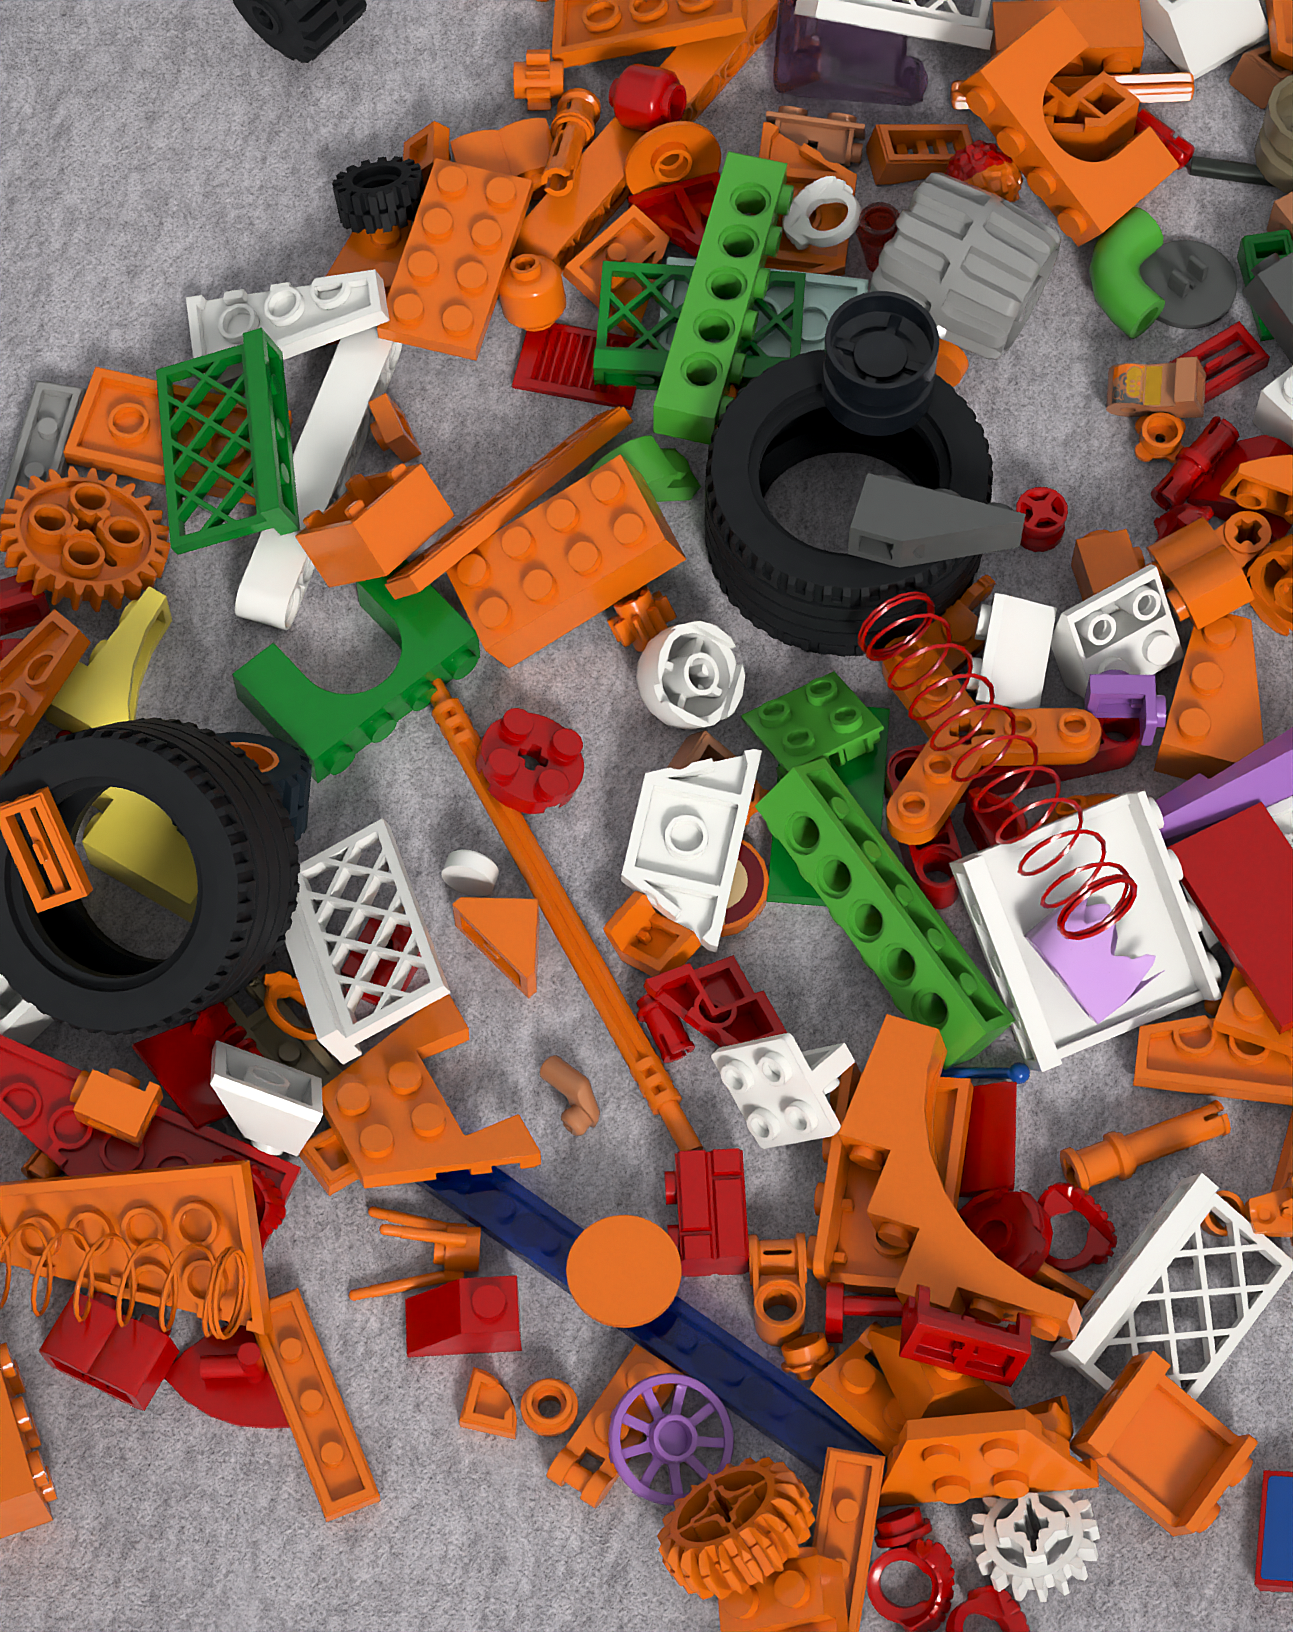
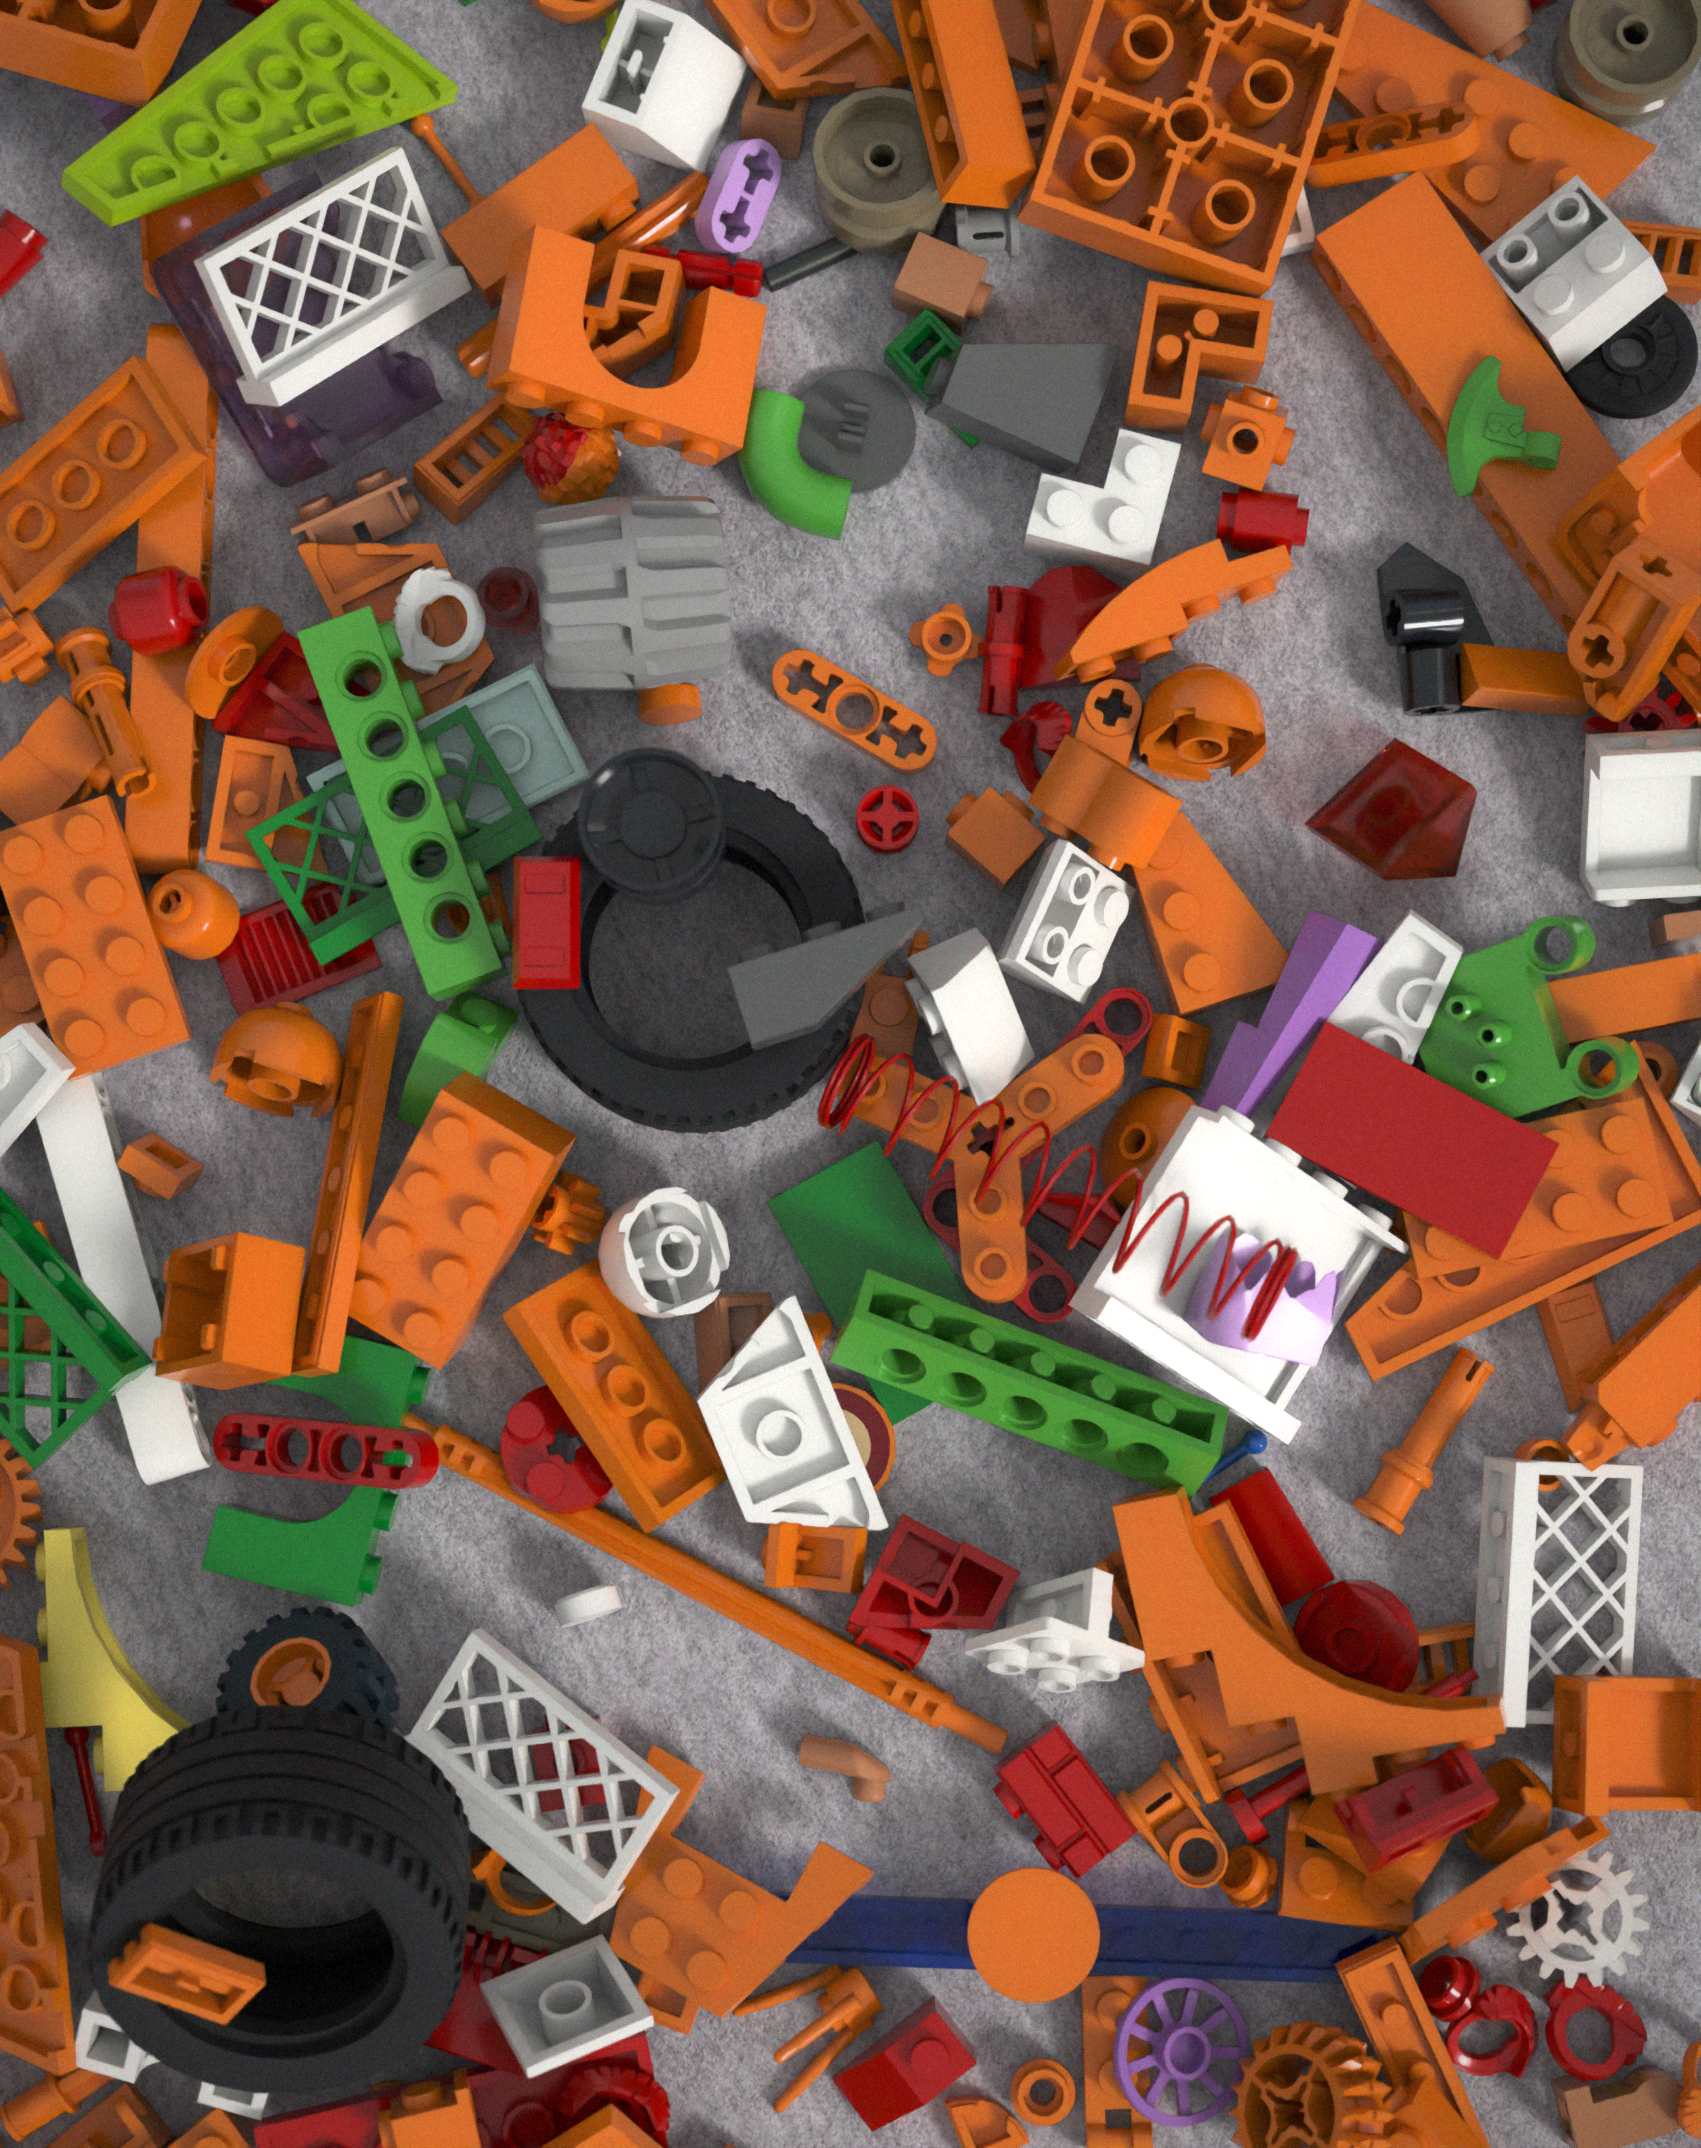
camera: 30 degrees left, 20 degrees up
orange slope [452,897,540,999] -> none
bright green hinge [741,671,884,780] -> none
red piece [1038,1182,1117,1273] -> none
medium lavender bracket [1084,670,1166,746] -> none
nougat leg [1106,357,1206,418] -> none
red tile [1169,321,1270,404] -> none
none -> orange cylinder [209,1002,343,1118]
none -> red beam [212,1412,440,1490]
none -> orange plate [501,1257,728,1534]
none -> red tile [512,856,581,989]
none -> lavender beam [695,139,782,254]
none -> orange beam [772,649,937,775]
none -> orange plate [1141,1013,1212,1090]

